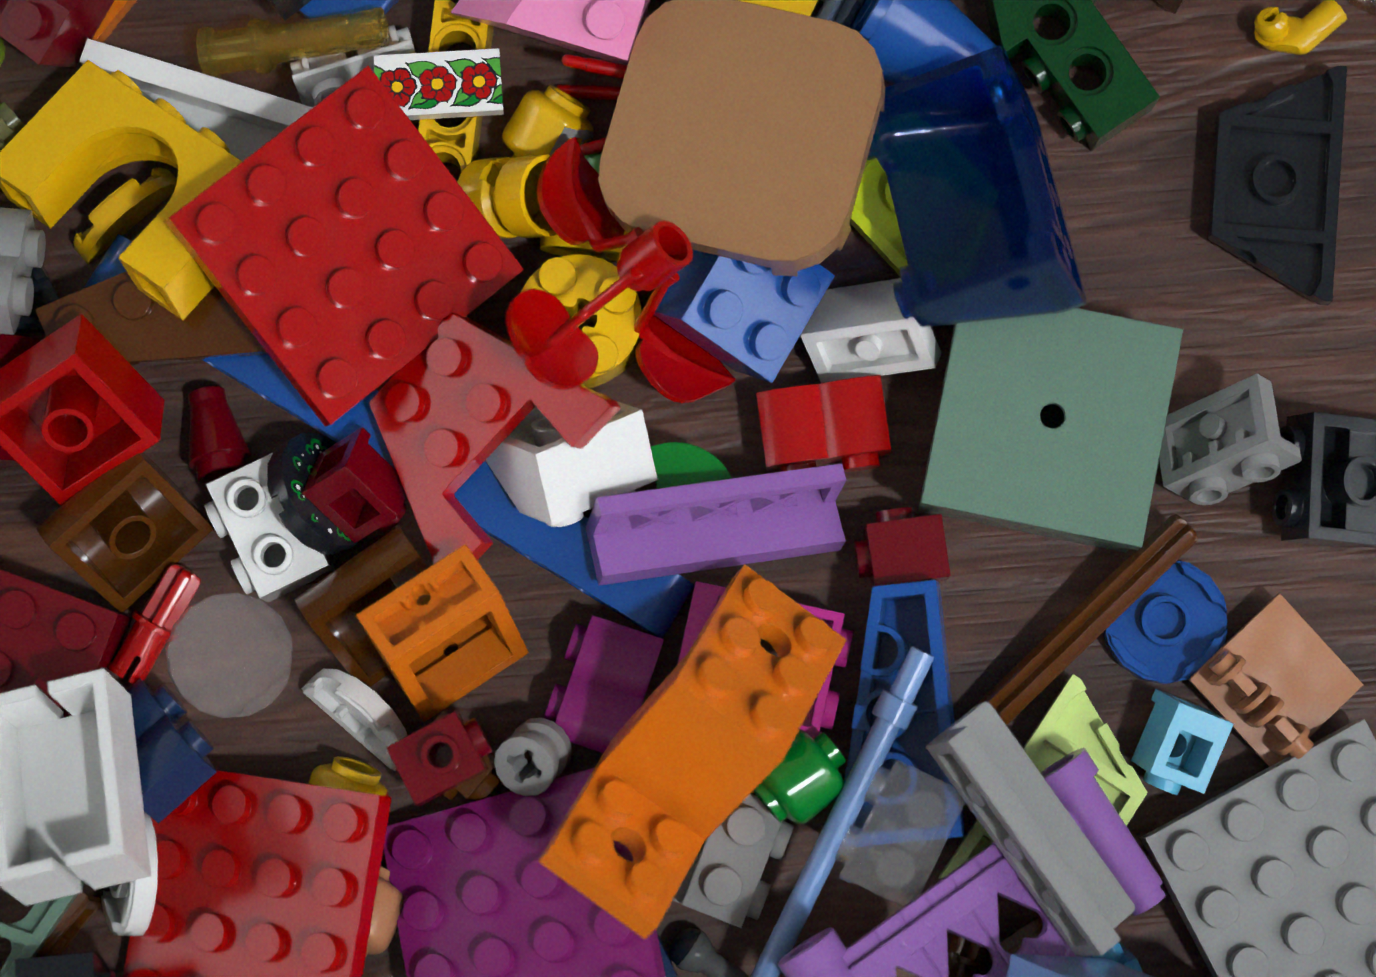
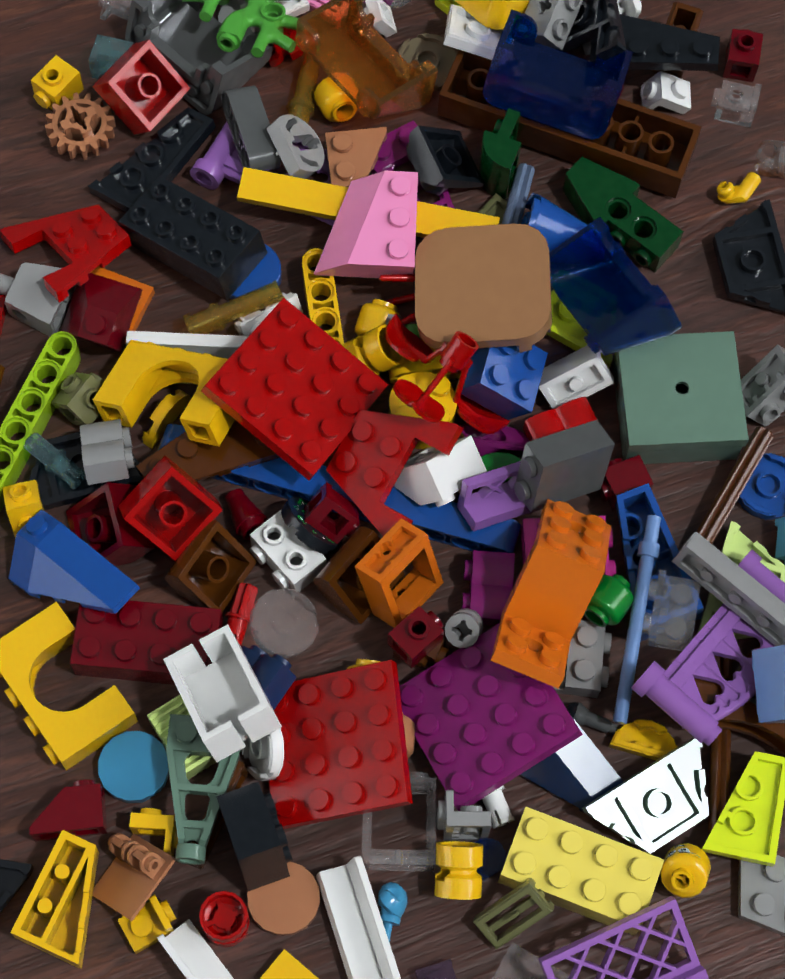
camera: 20 degrees left, 15 degrees down
white tile [301,668,407,771] -> none
tile [373,48,504,120] -> none
none -> magenta cap [459,423,530,457]
none -> dark grey brick [514,420,615,513]

